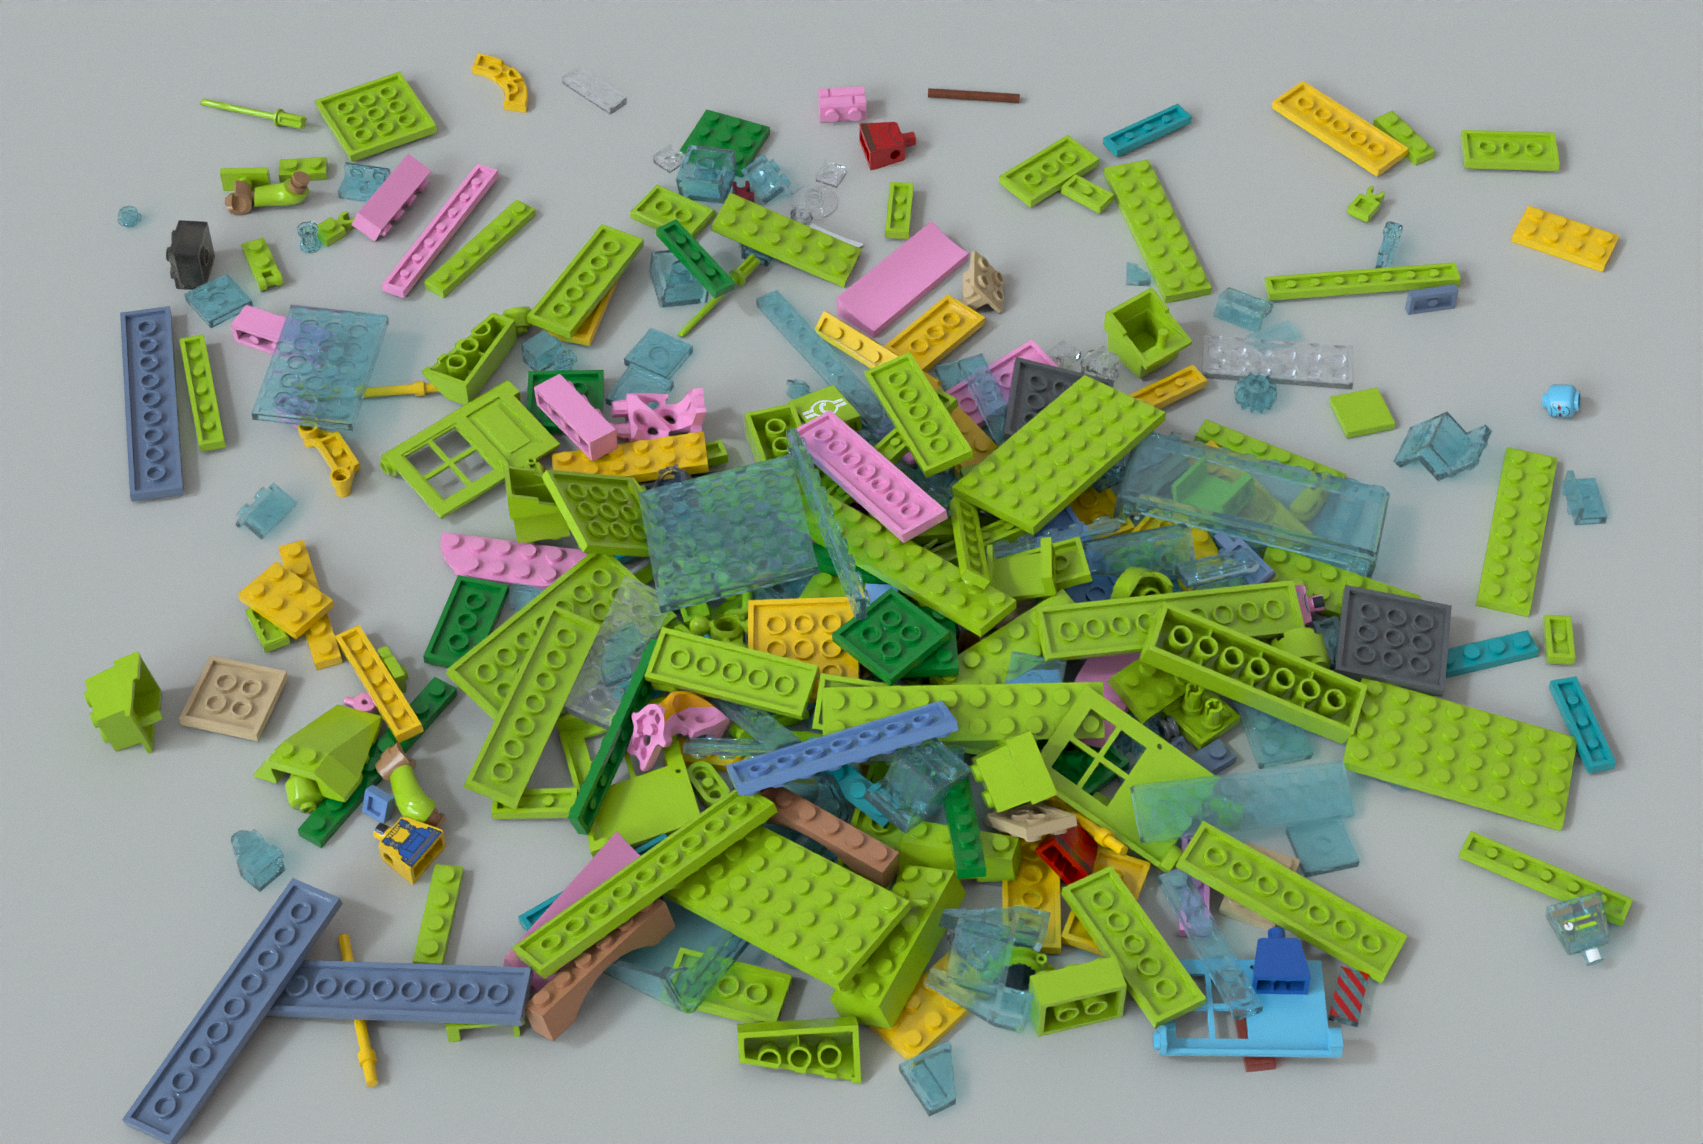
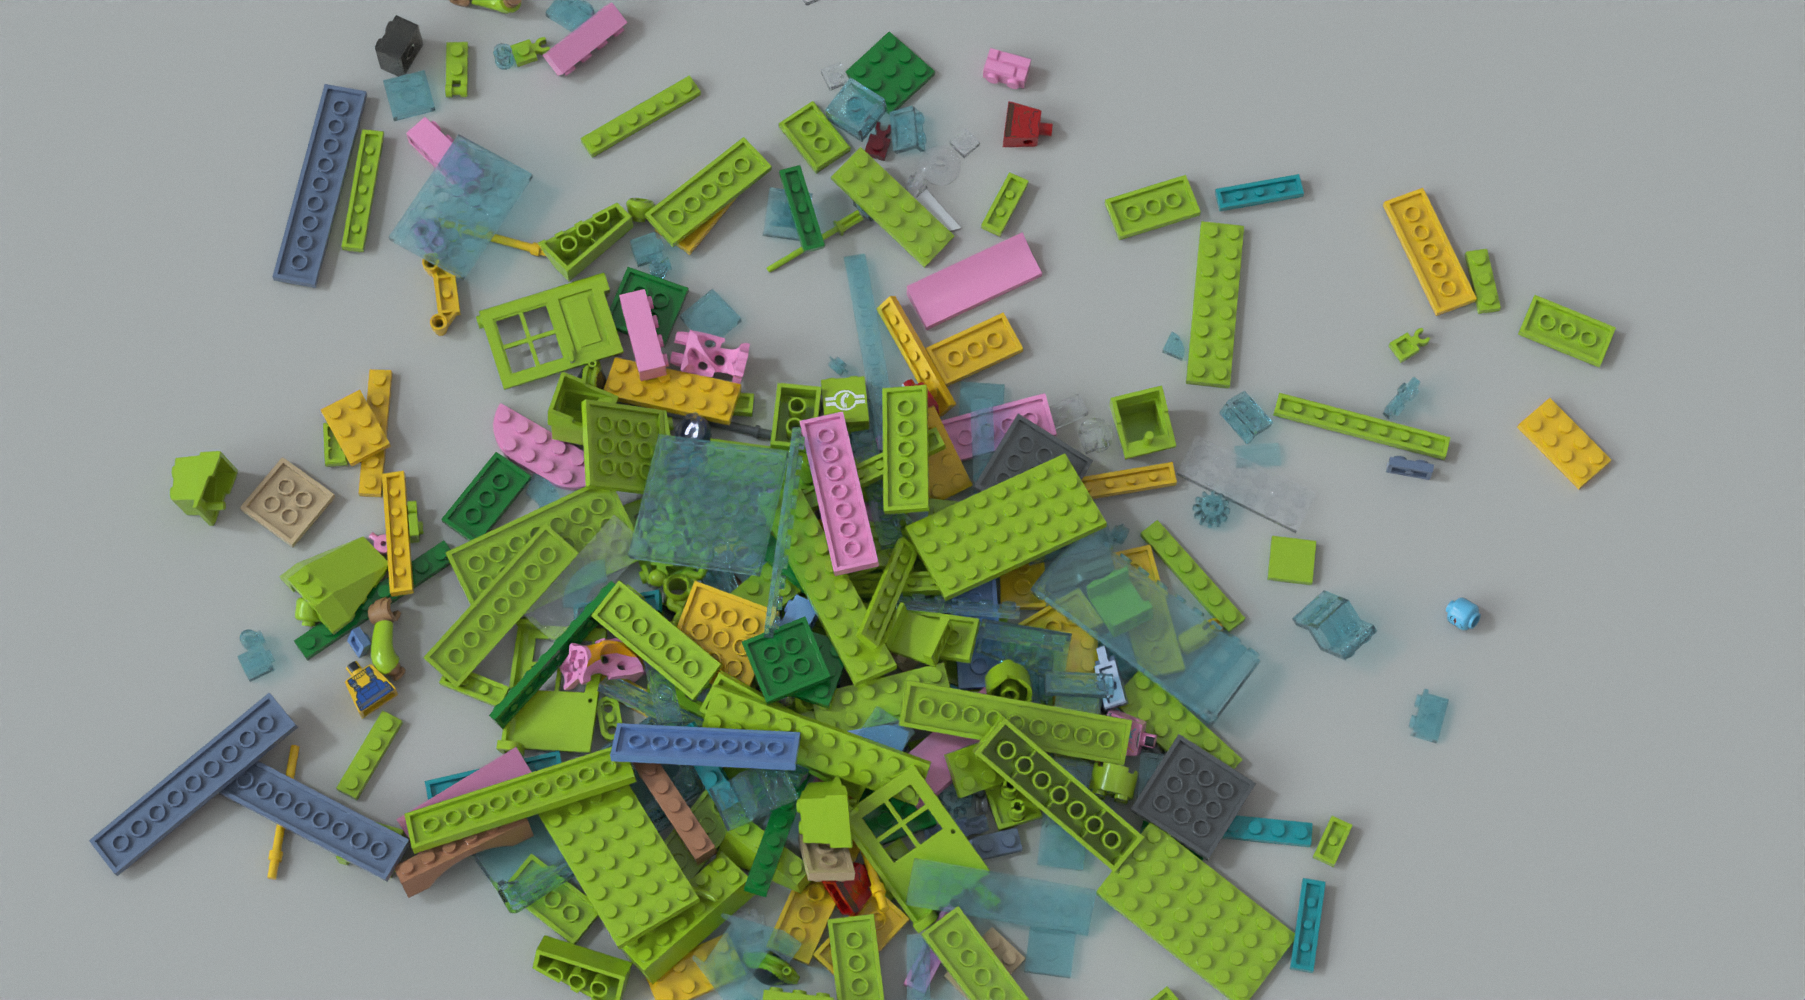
camera: 20 degrees right, 20 degrees up
clear light blue bracket [235,482,297,540] -> none
bright pink plate [382,164,499,299] -> none
clear light blue plate [624,328,693,384] -> none
copper bar [928,88,1020,103] -> none
tan bracket [962,251,1004,313] -> none
lime plate [1061,174,1114,214] -> none
lime plate [1475,447,1558,617] -> none

